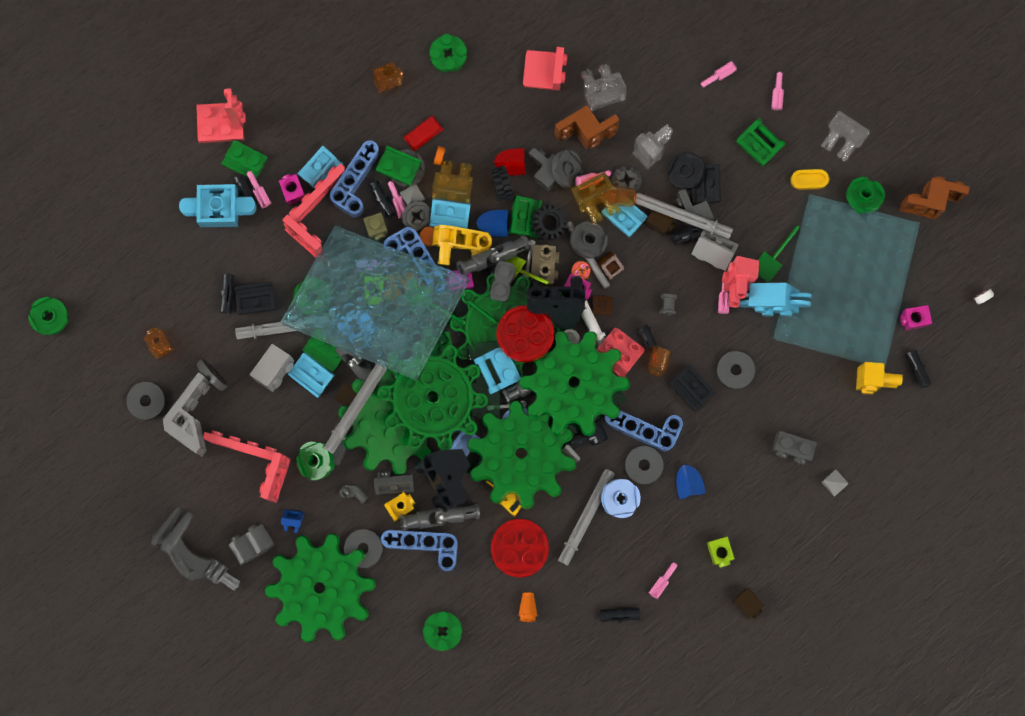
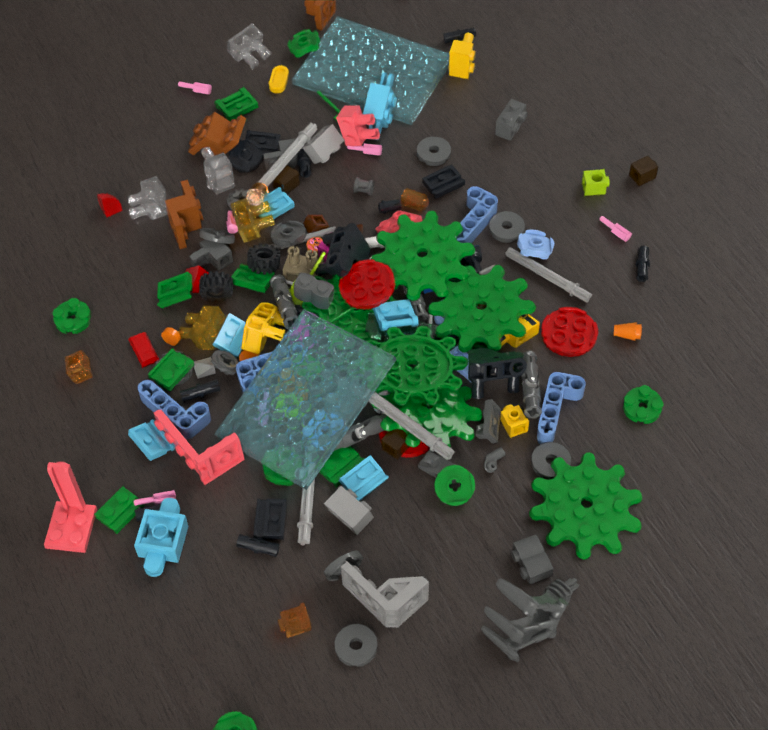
camera: 75 degrees left, 25 degrees down
coral bracket [203,430,291,503] -> none
dark pink brick [279,174,305,206] -> none
blue tile [281,509,304,533] -> none
olive brick [363,213,389,241] -> none
bright pink axle [388,181,405,219] -> none
blue brick [476,210,508,237] -> none
coral bracket [523,47,567,91] -> none
blue brick [676,465,706,500] -> none
bright pink axle [701,61,737,87] -> none
light grey slope [821,469,849,496] -> none
dark pink brick [900,305,932,331] -> none
none -> red brick [97,193,123,218]
none -> green plate [157,272,192,309]
none -> dark orange bracket [188,112,246,159]

